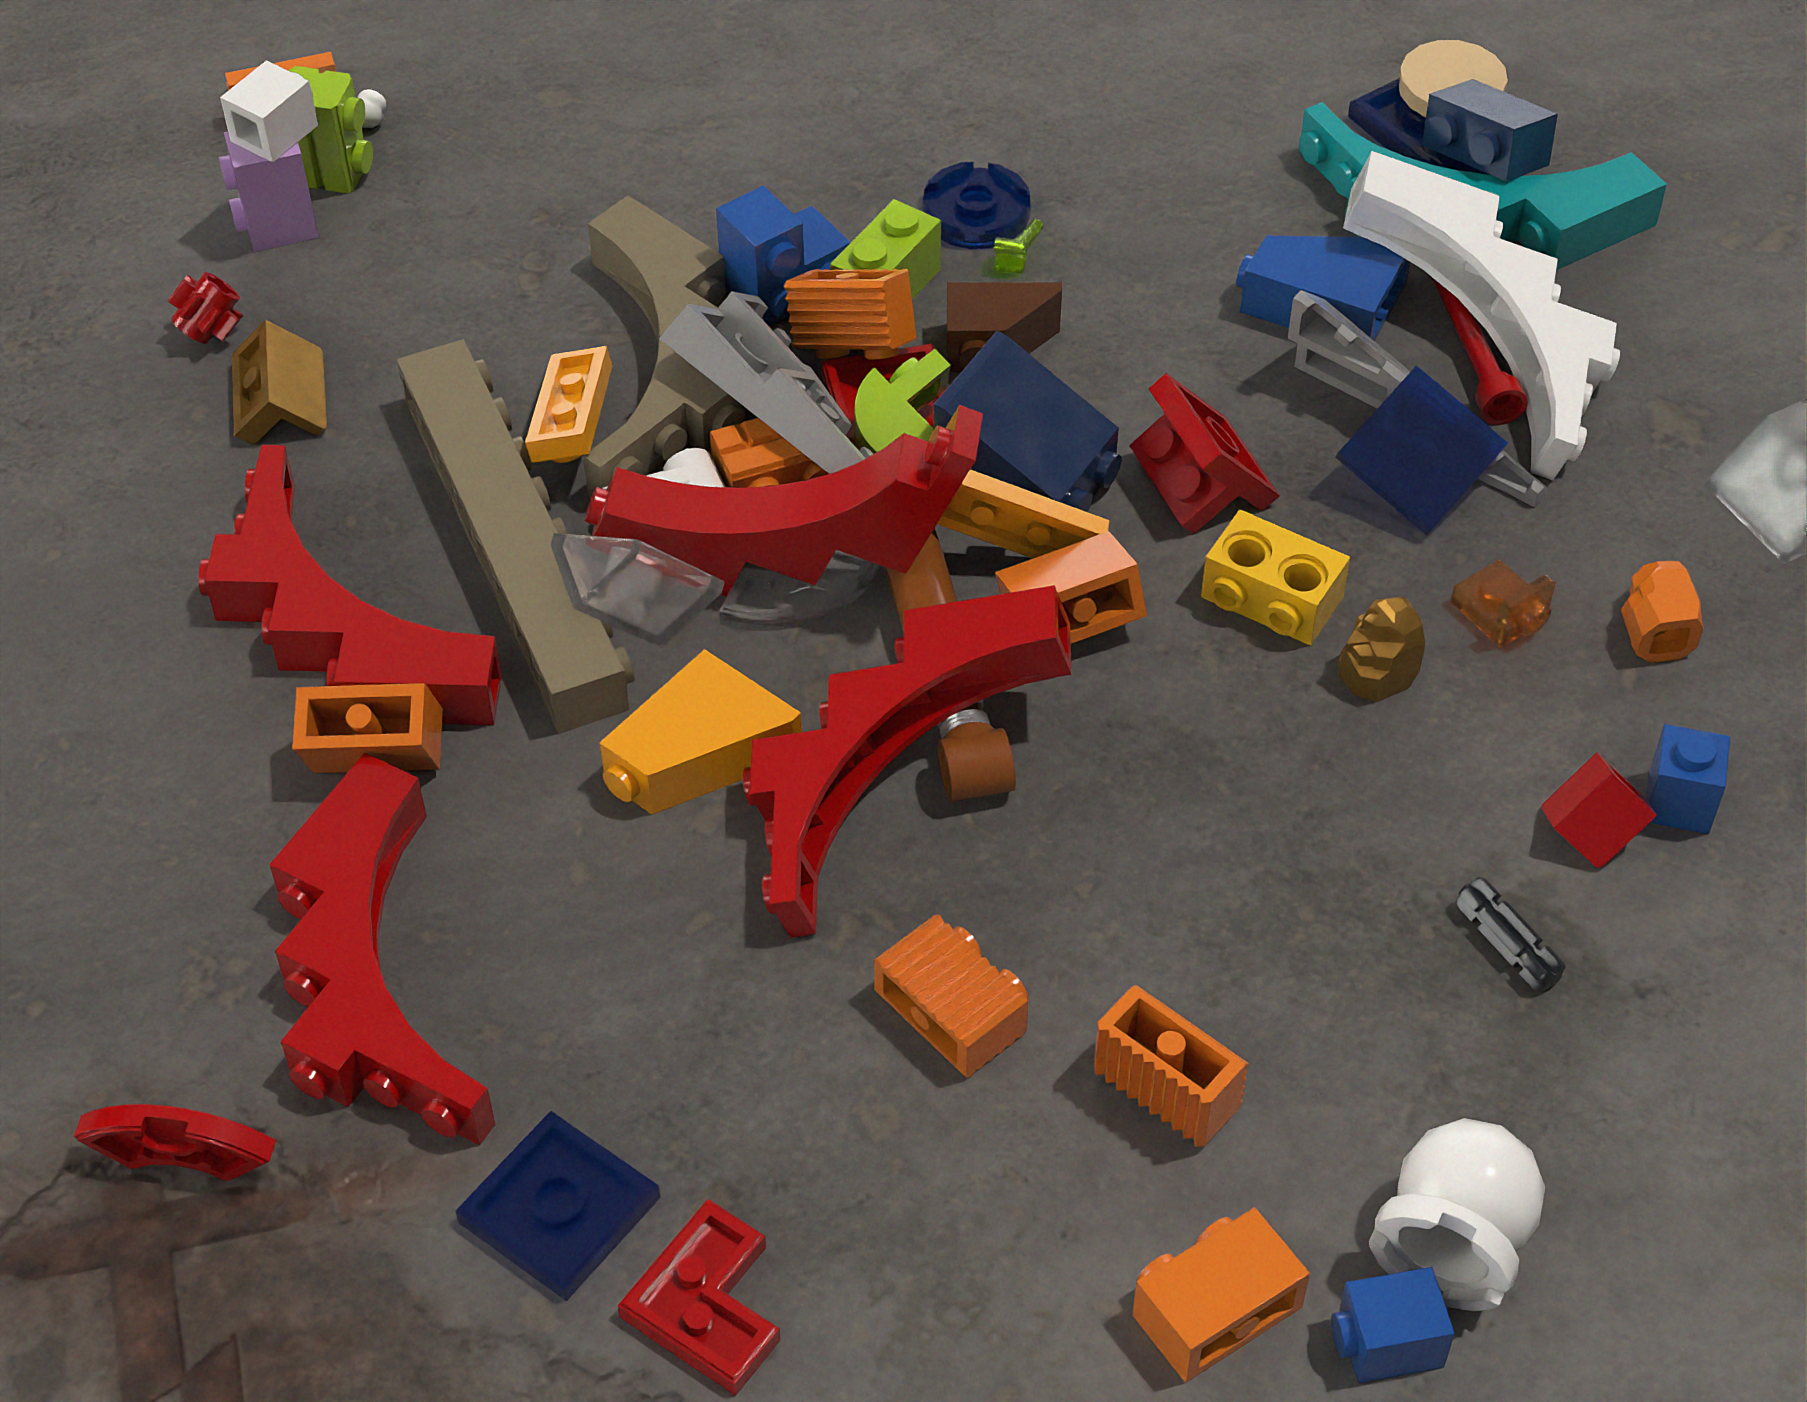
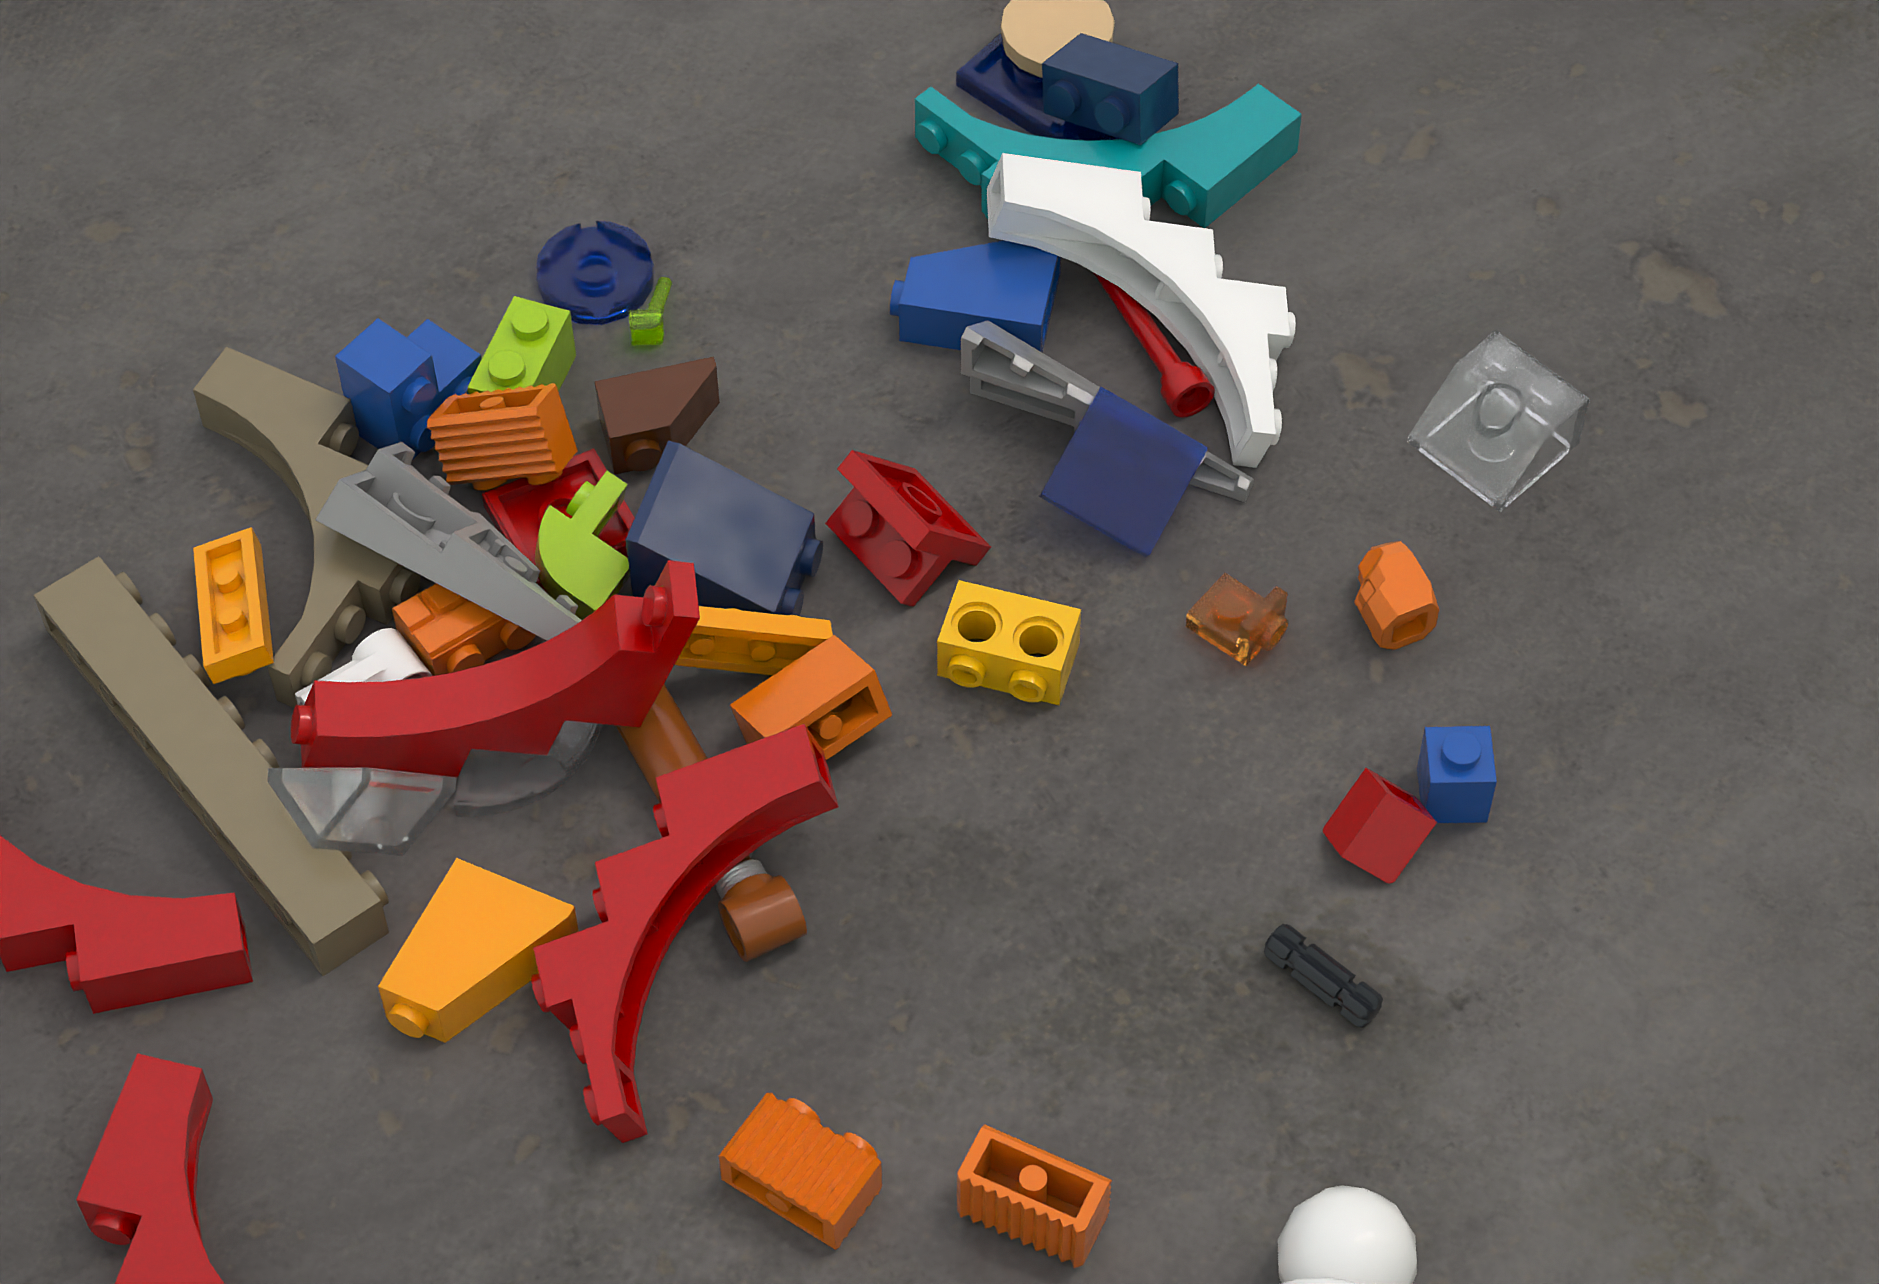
camera: 15 degrees left, 5 degrees up
orange brick [292,683,443,773] -> none
pearl gold rock [1338,597,1425,702] -> none

